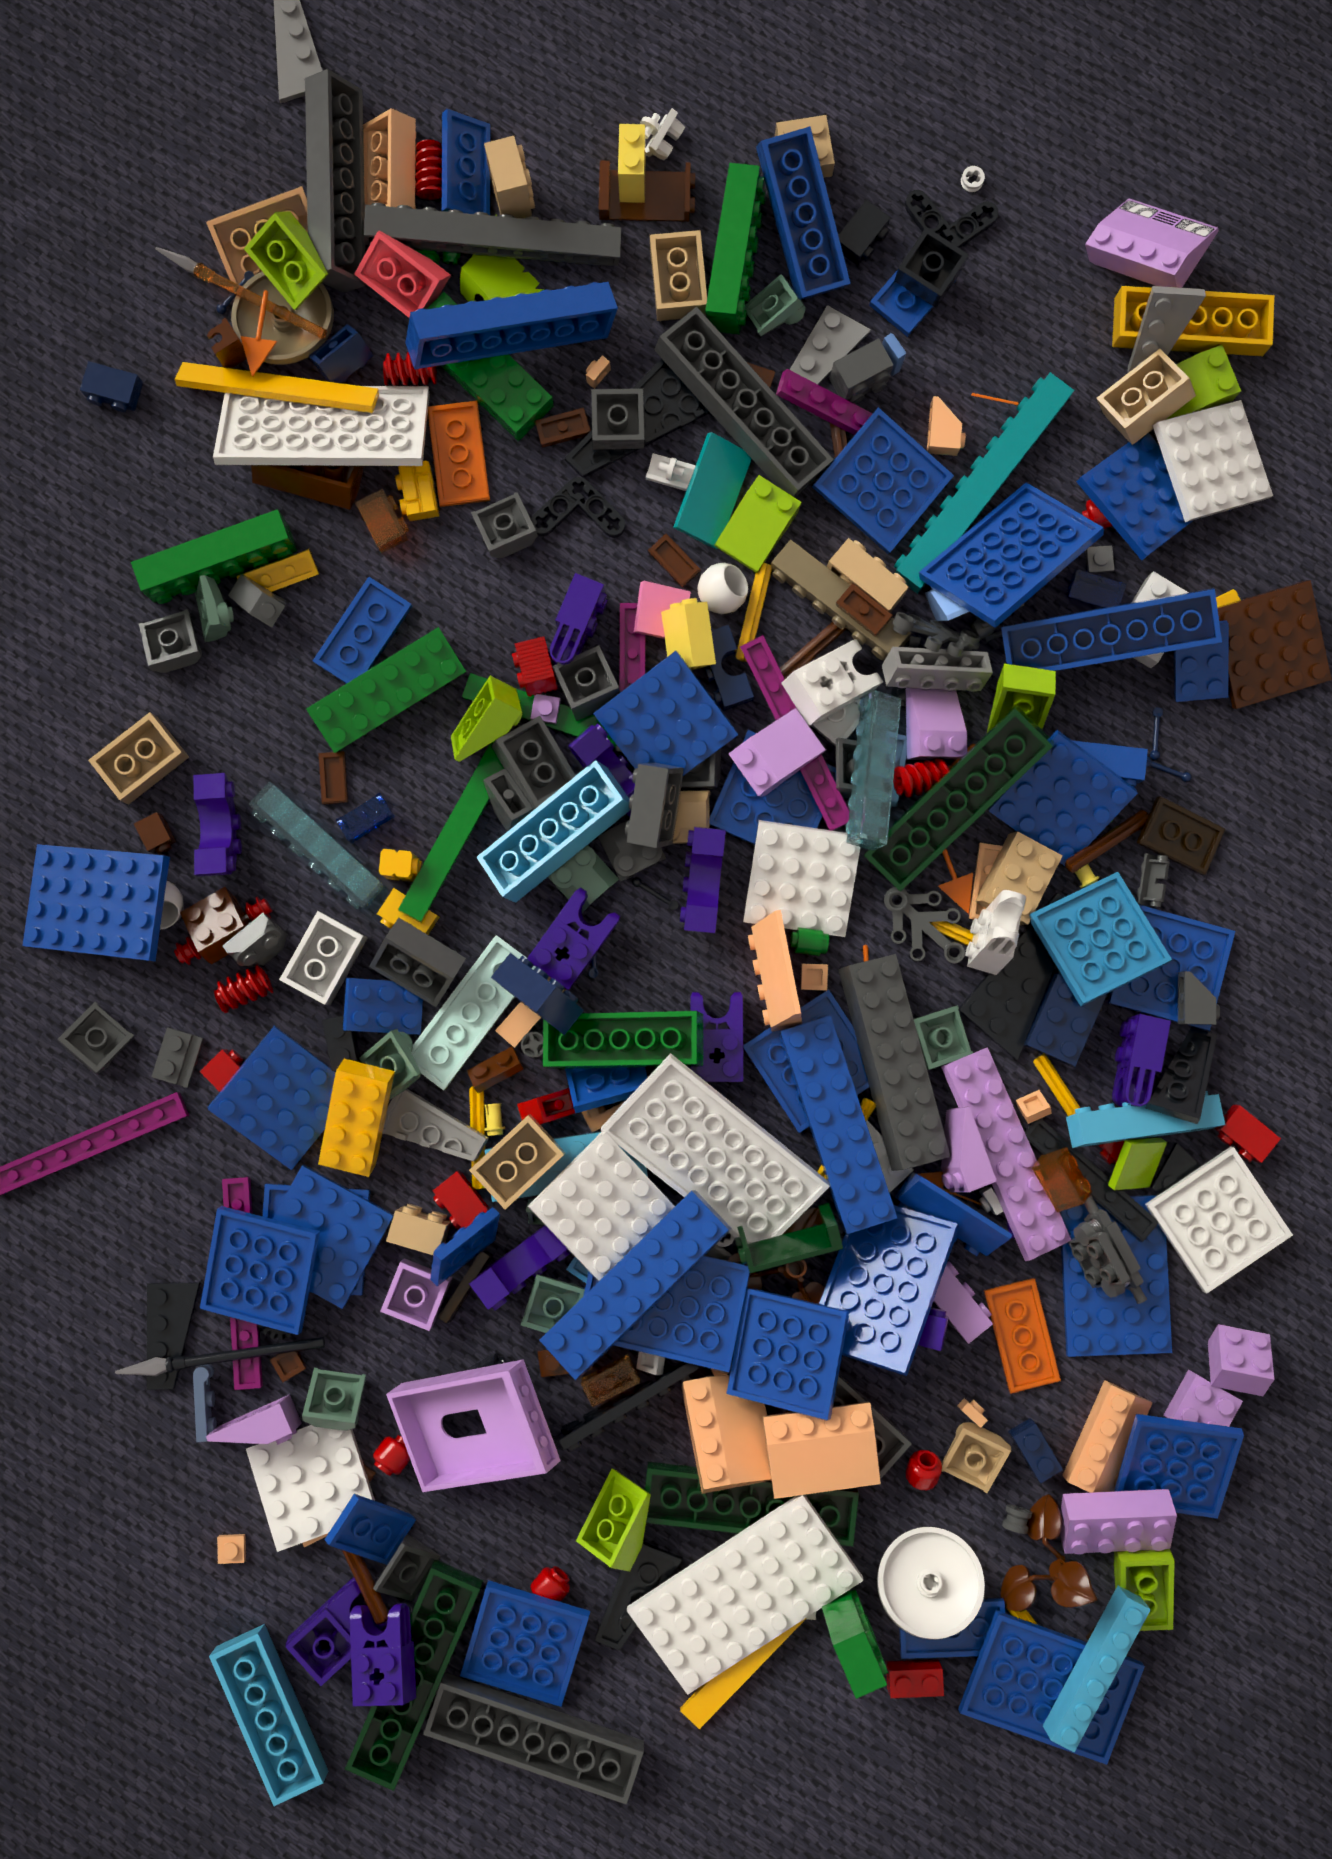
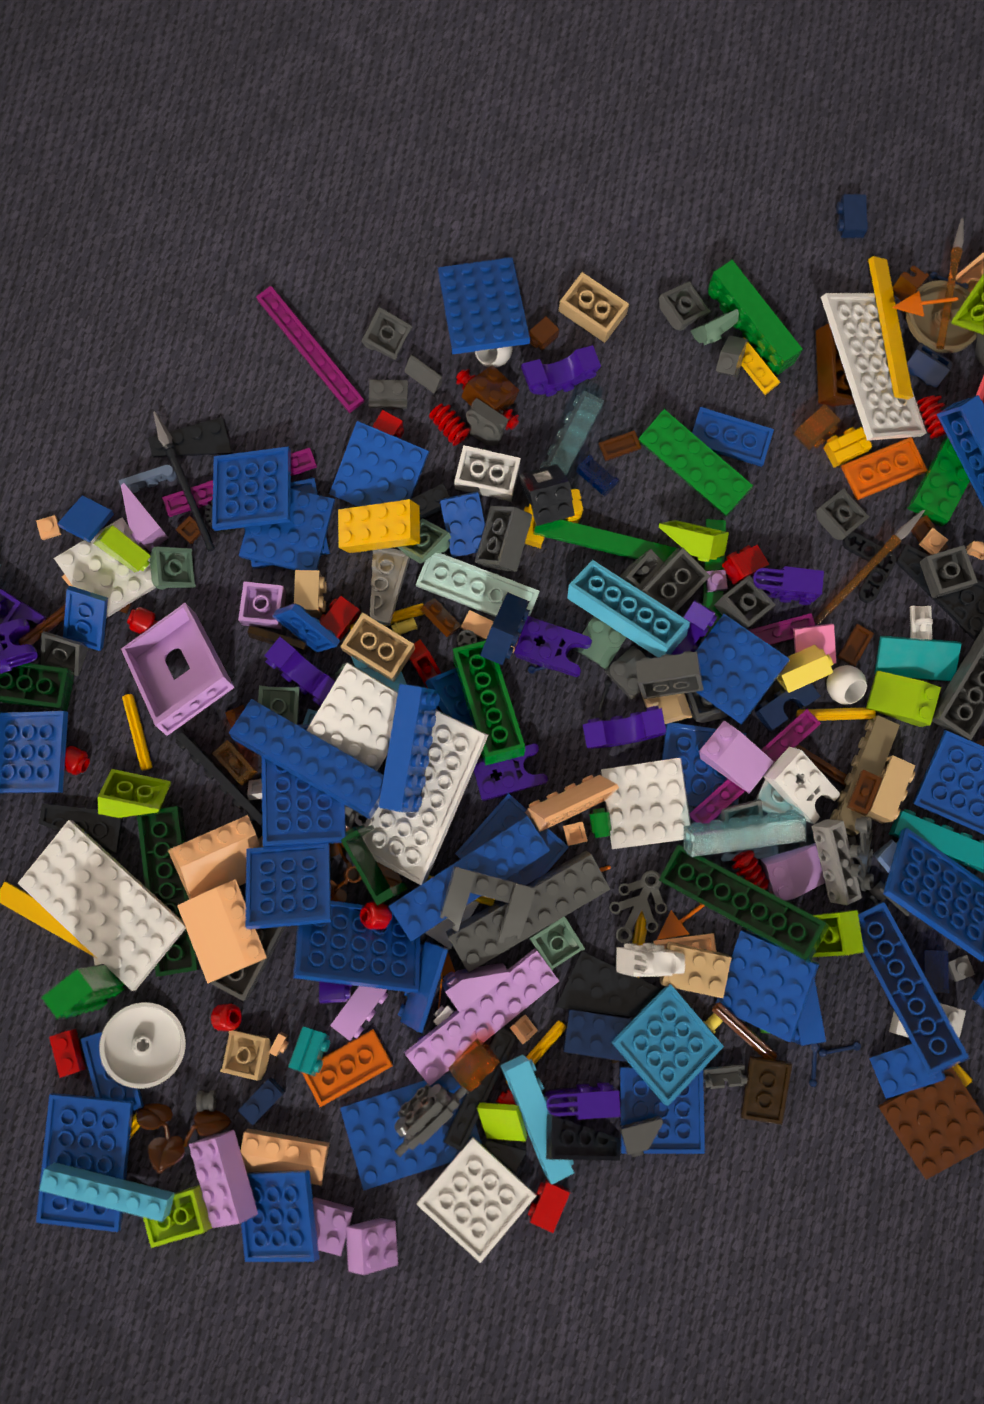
camera: 75 degrees right, 5 degrees down
none -> blue tile [57,496,114,543]
none -> lime slope [93,525,151,572]
none -> yellow axle [122,694,152,771]
none -> teal brick [288,1027,330,1076]
none -> red head [360,902,392,929]
none -> blue brick [378,684,440,812]
none -> dark grey slope [405,355,442,393]
none -> dark grey wedge [440,866,536,943]
none -> black brick [519,464,575,526]
none -> clear orange piece [814,510,925,625]
none -> light nougat plate [919,528,948,555]

